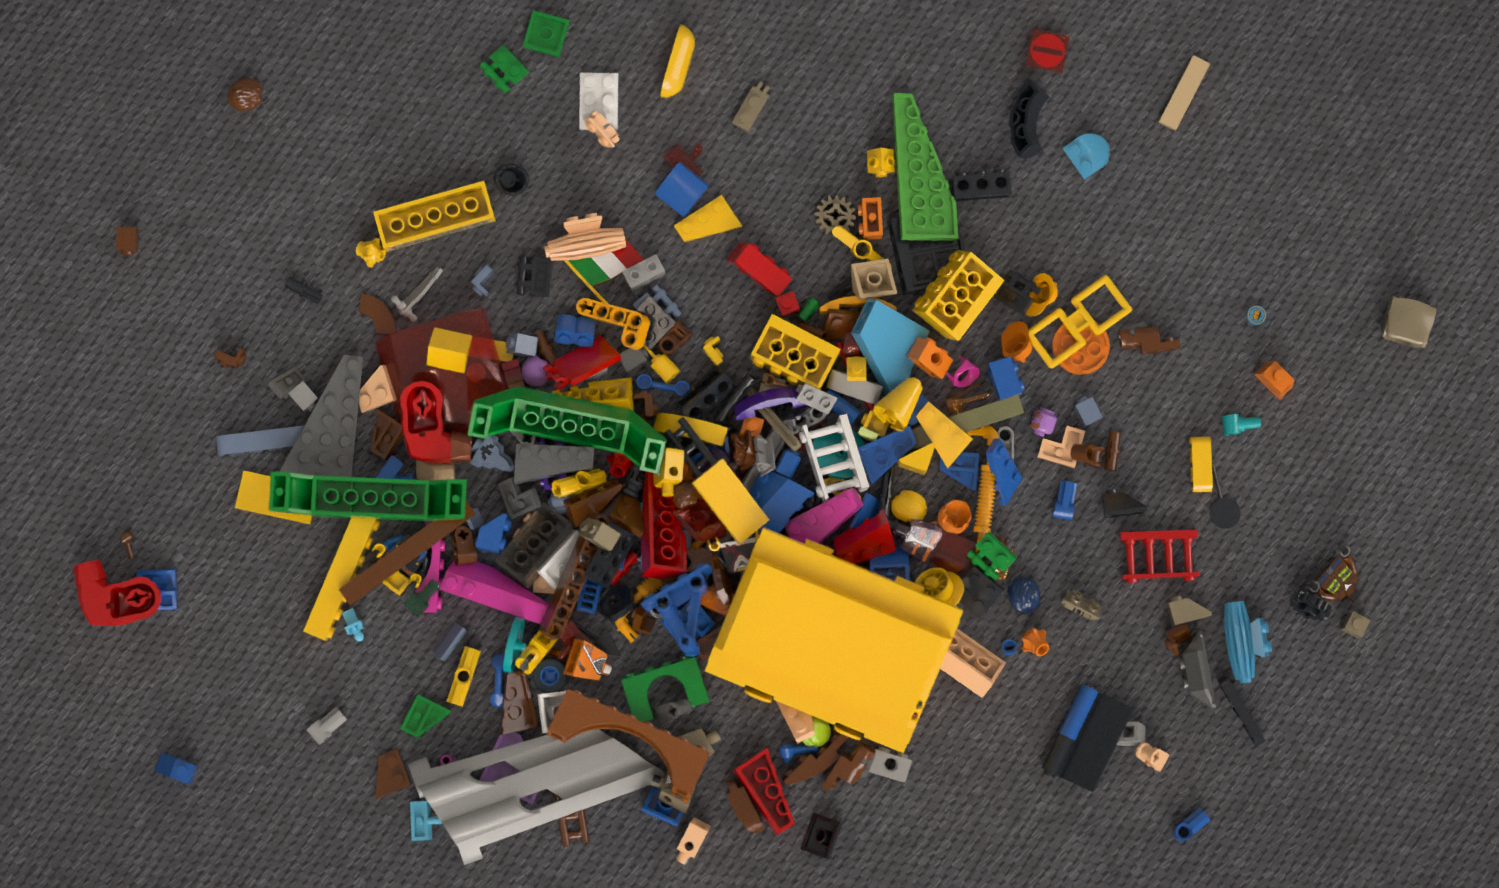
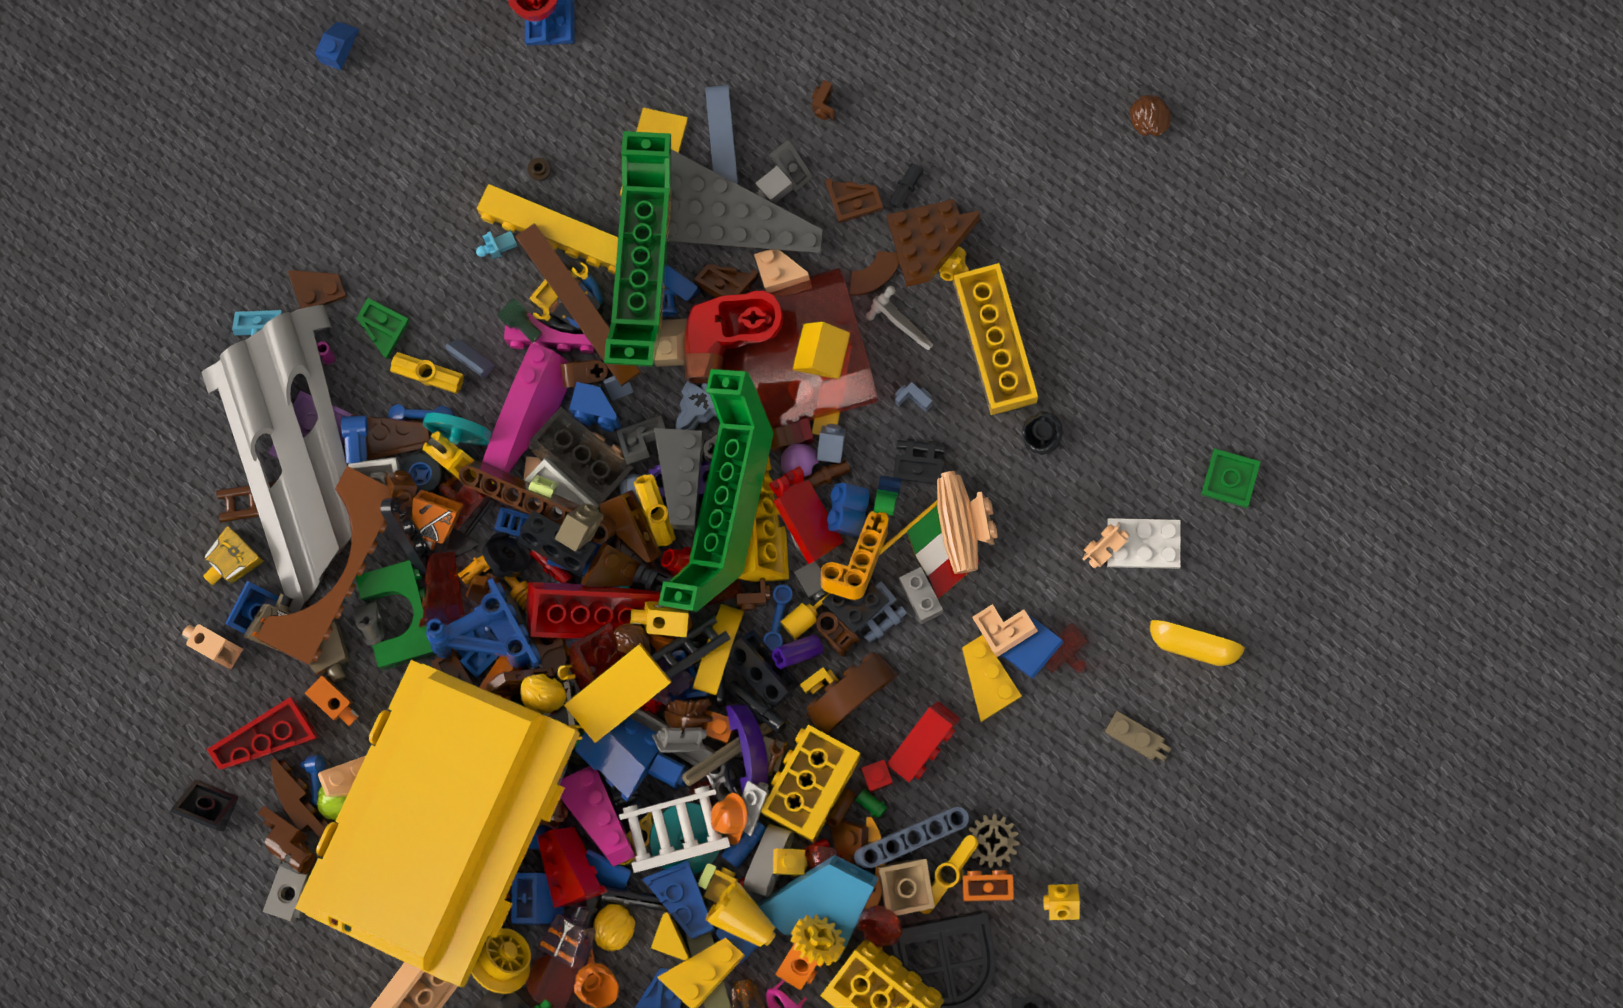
camera: 105 degrees right, 5 degrees down
light grey piece [307,707,348,745] -> none
green plate [480,45,529,94] -> none
reddish brown piece [726,779,765,833] -> none
bright green wing [892,93,958,241] -> none
none -> yellow torso [203,526,264,586]
none -> orange torso [305,676,359,726]
none -> blue piece [341,415,368,463]
none -> black beam [380,497,437,575]
none -> reddish brown bracket [385,470,417,507]
none -> clear red wing [419,552,464,627]
none -> yellow hair [520,674,567,713]
none -> dark brown plate [527,158,551,181]
none -> yellowish green tile [528,475,558,498]
none -> orange piece [711,793,747,845]
none -> dark purple axle [772,635,823,669]
none -> yellow gear [791,914,845,966]
none -> reddish brown brick [806,652,898,735]
none -> reddish brown wing [825,179,883,223]
none -> sand blue beam [854,807,969,869]
none -> clear red hair [858,906,902,947]
none -> leg [874,475,902,516]
none -> reddish brown wing [886,199,980,287]
none -> light nougat plate [972,604,1038,657]

